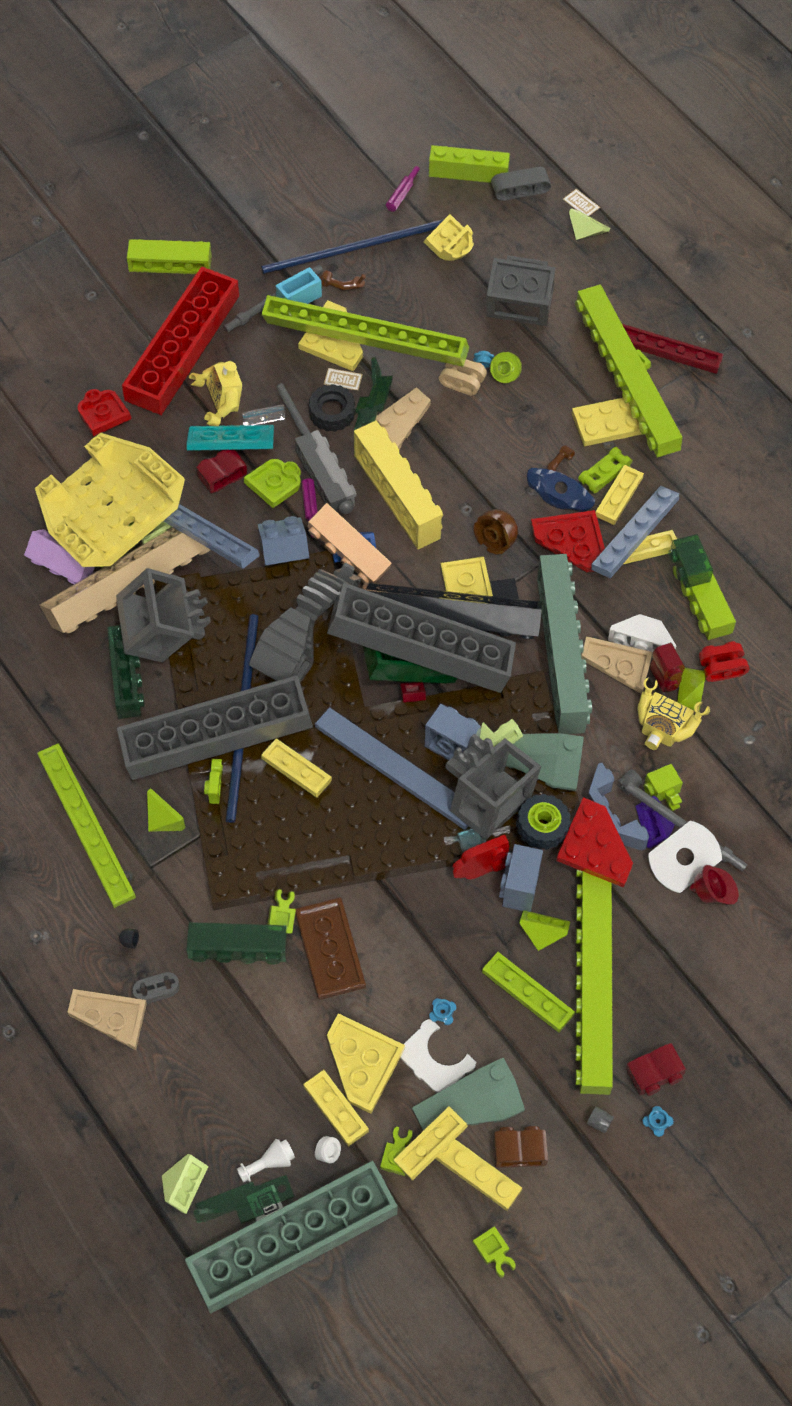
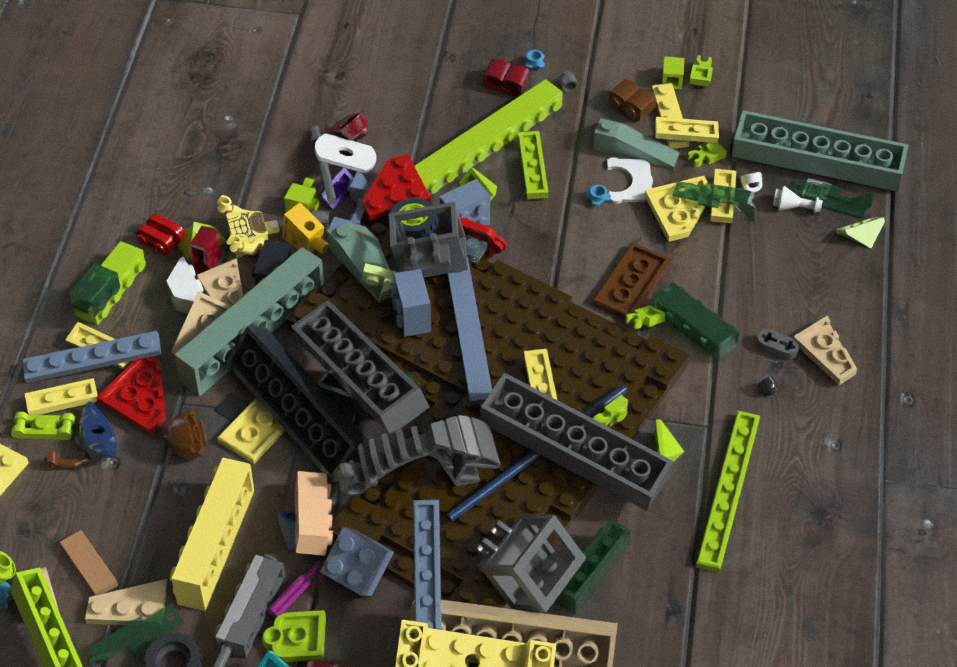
camera: 135 degrees left, 10 degrees down
none -> medium nougat tile [60,530,118,596]
none -> tan wing [170,291,230,356]
none -> black brick [252,240,292,285]
none -> yellow torso [282,202,329,254]
none -> lime brick [662,57,684,90]
none -> clear green piece [672,181,756,222]

